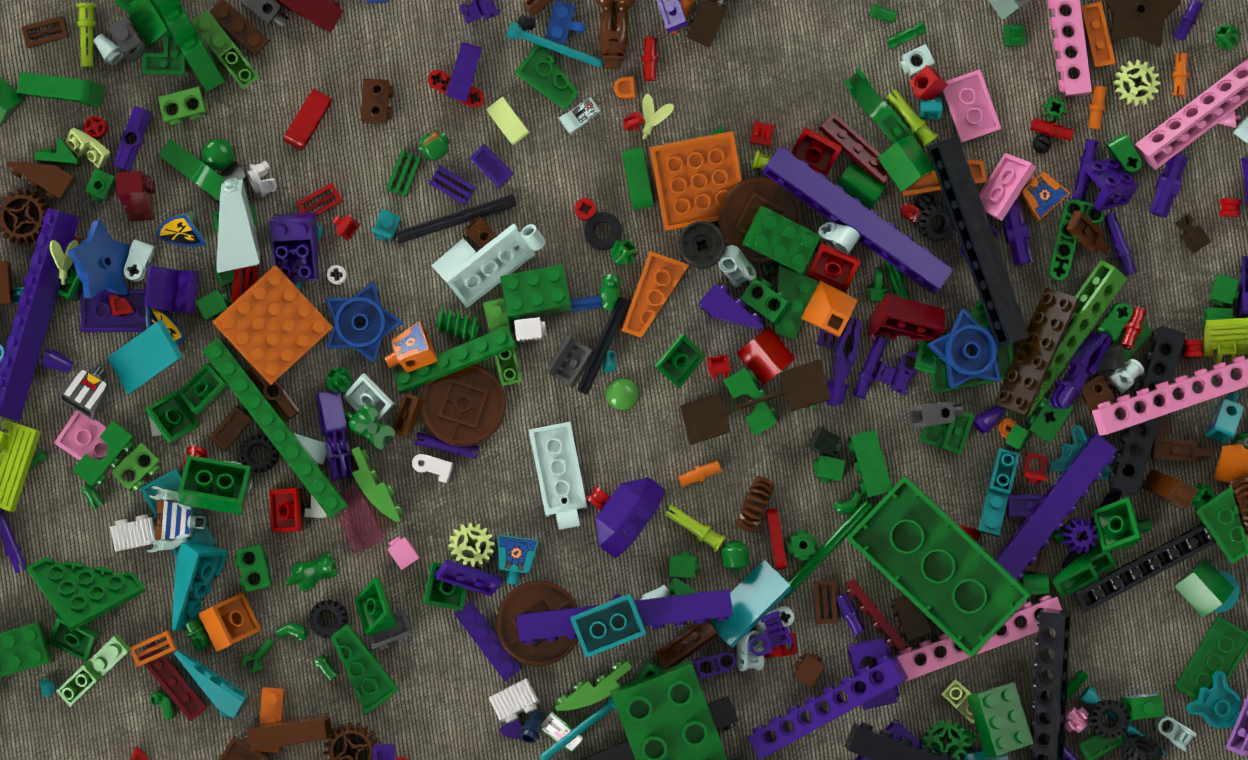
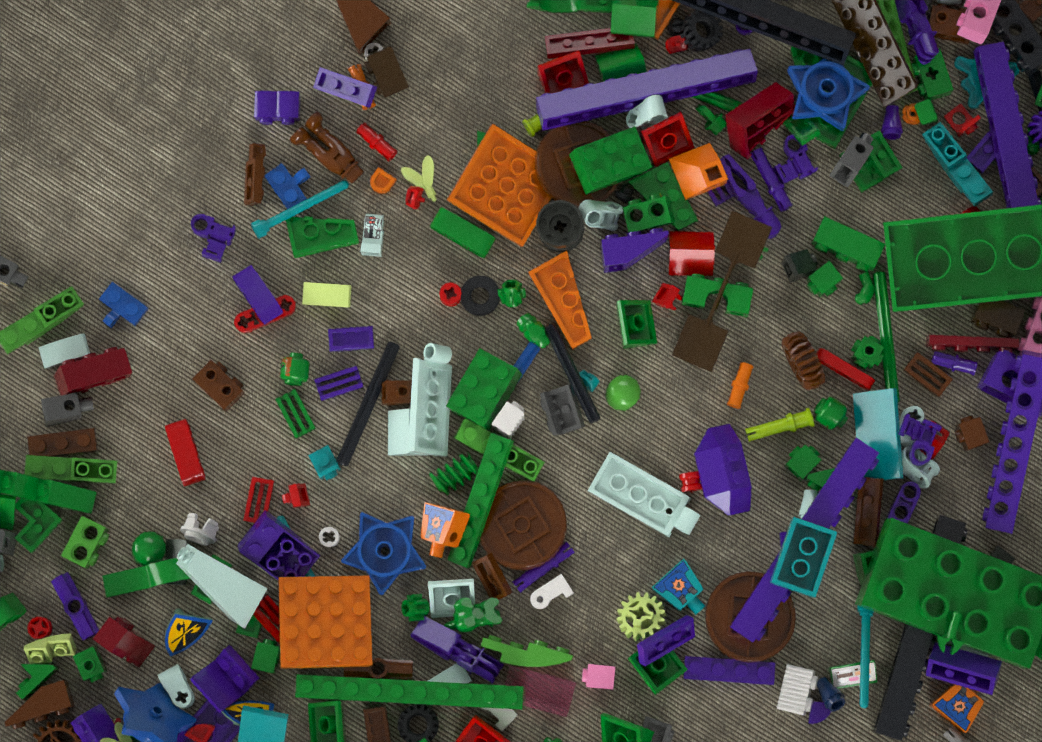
camera: 50 degrees left, 5 degrees down
black piece [518,15,535,31] -> none
bright green slope [555,660,632,711] -> none
red tile [750,121,775,147] -> none

